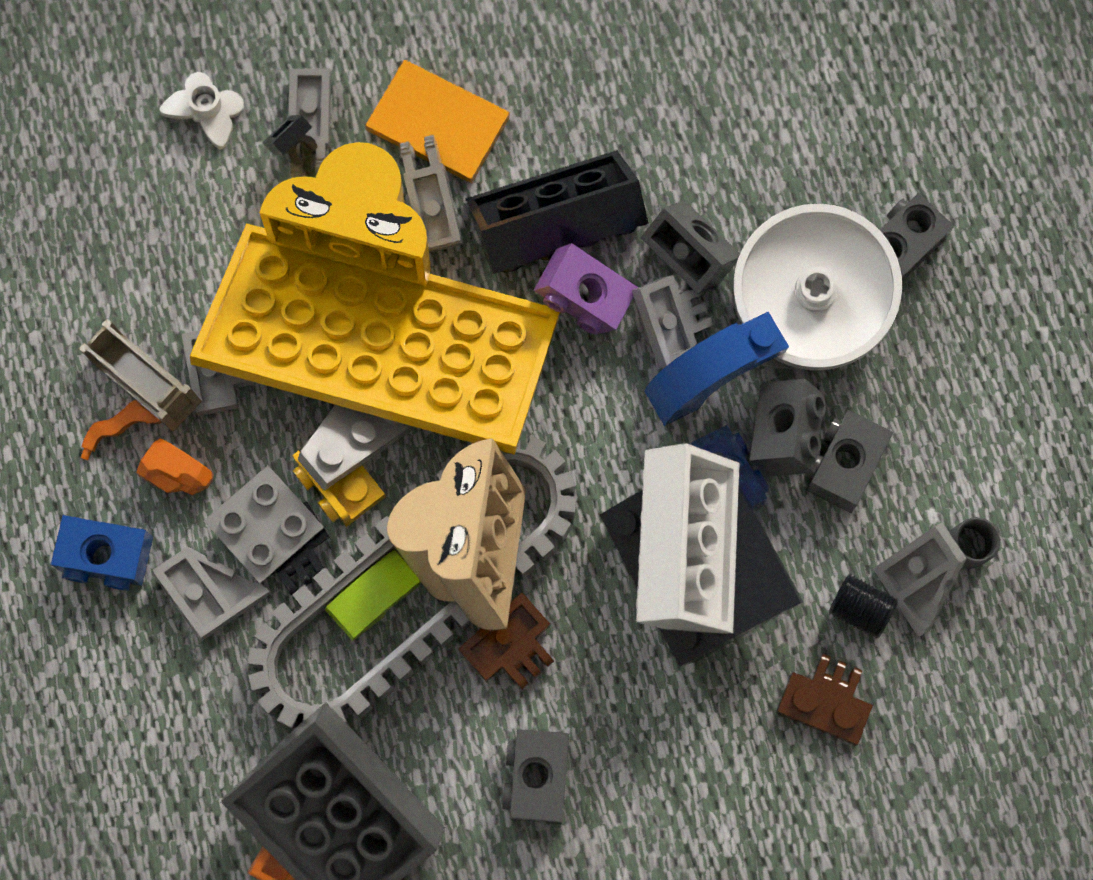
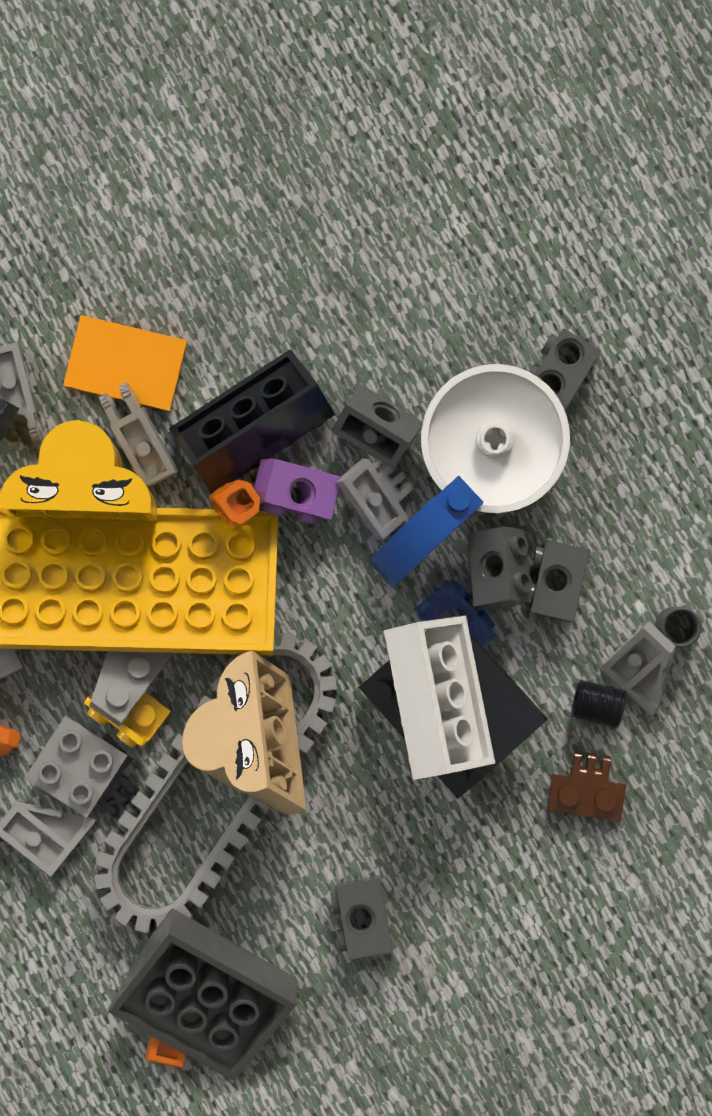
camera: 15 degrees left, 10 degrees up
lime slope [325,550,421,641] -> none
reddish brown hinge [458,593,554,690] -> none
none -> orange rock [209,480,260,528]

